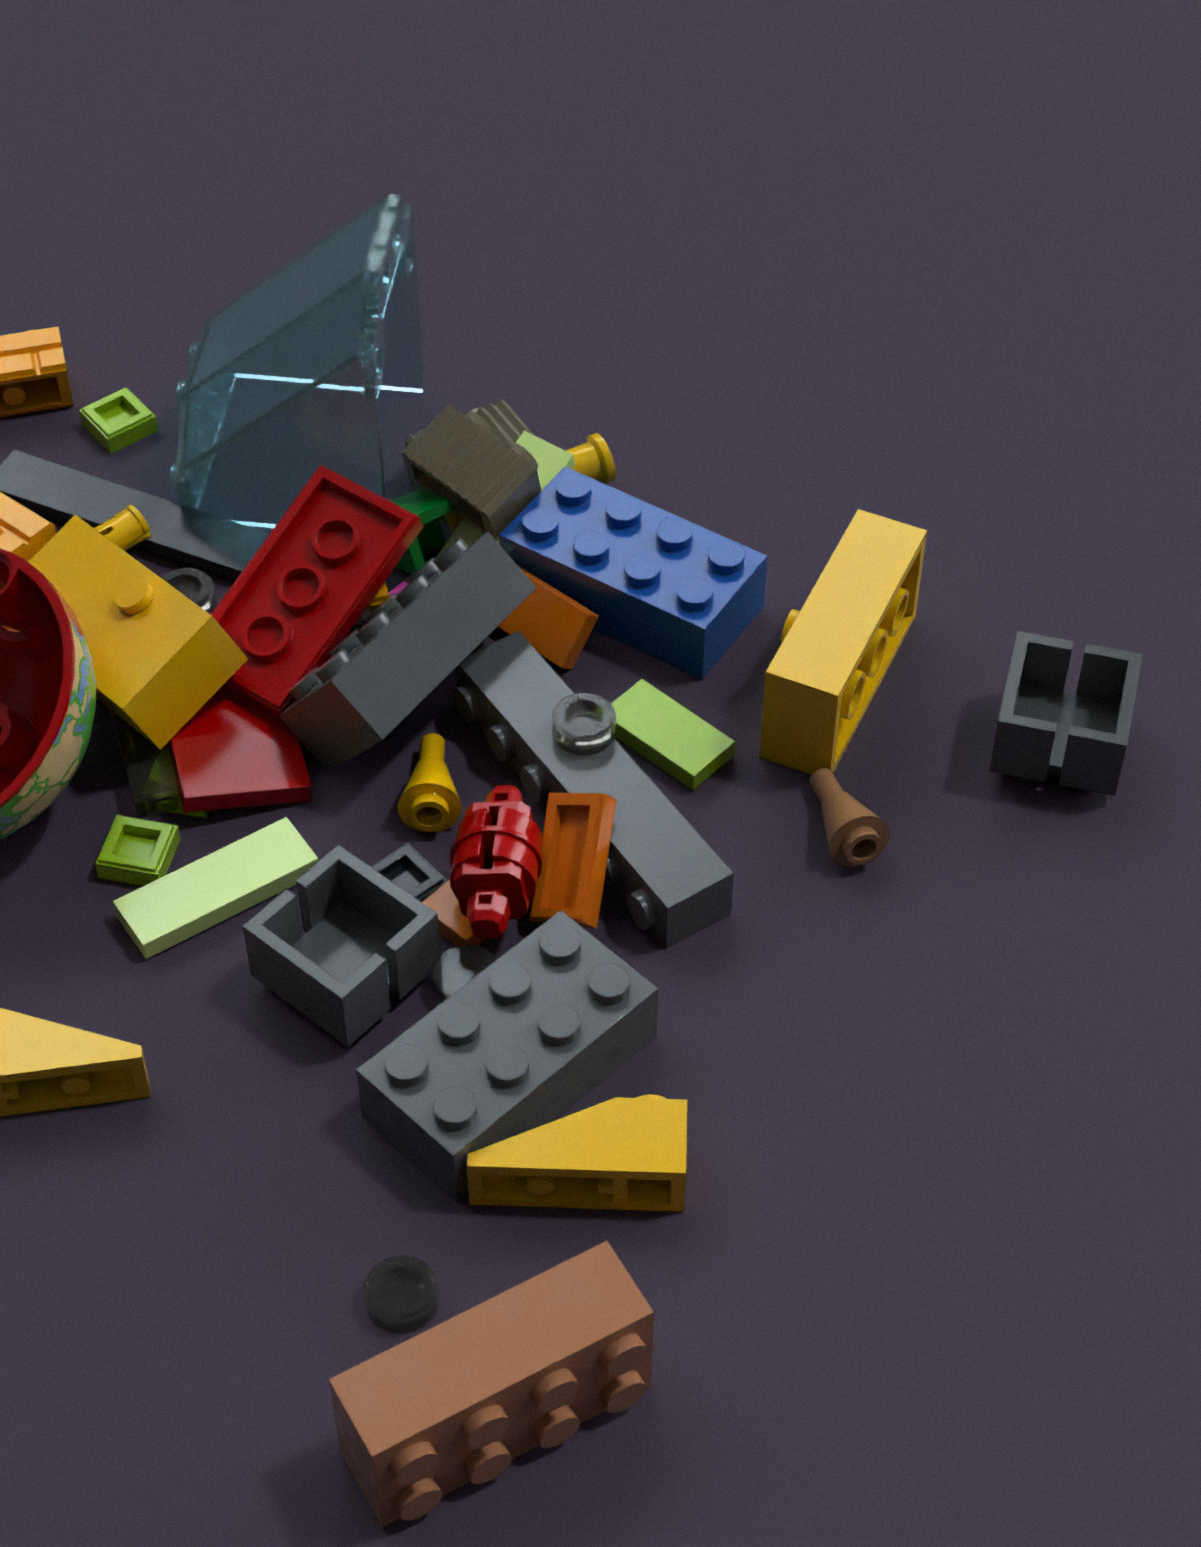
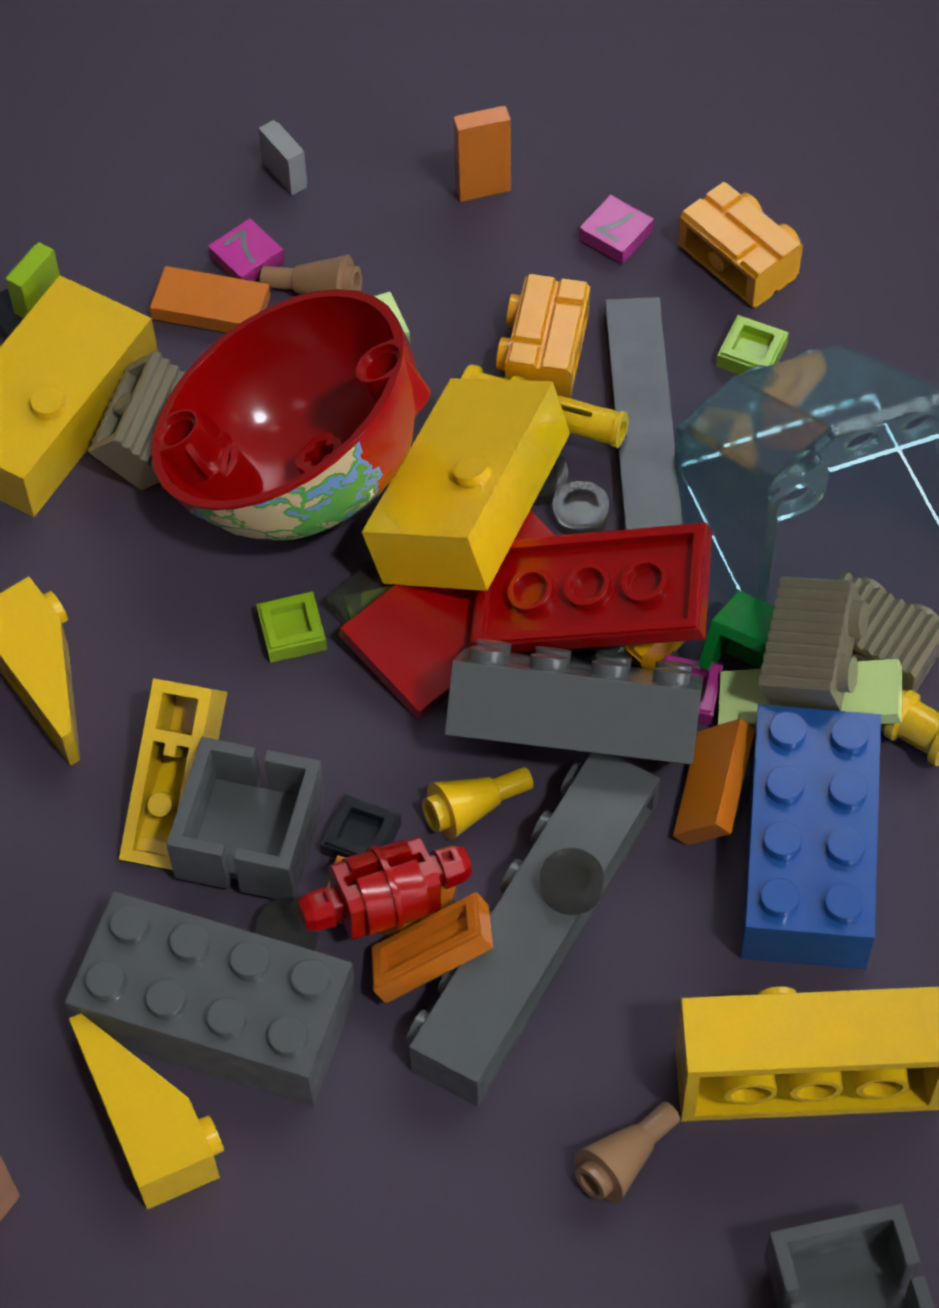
camera: 65 degrees right, 10 degrees up
yellowish green tile [113,817,319,959] -> none
lime tile [600,679,735,790] -> none
none -> yellow slope [119,678,227,870]

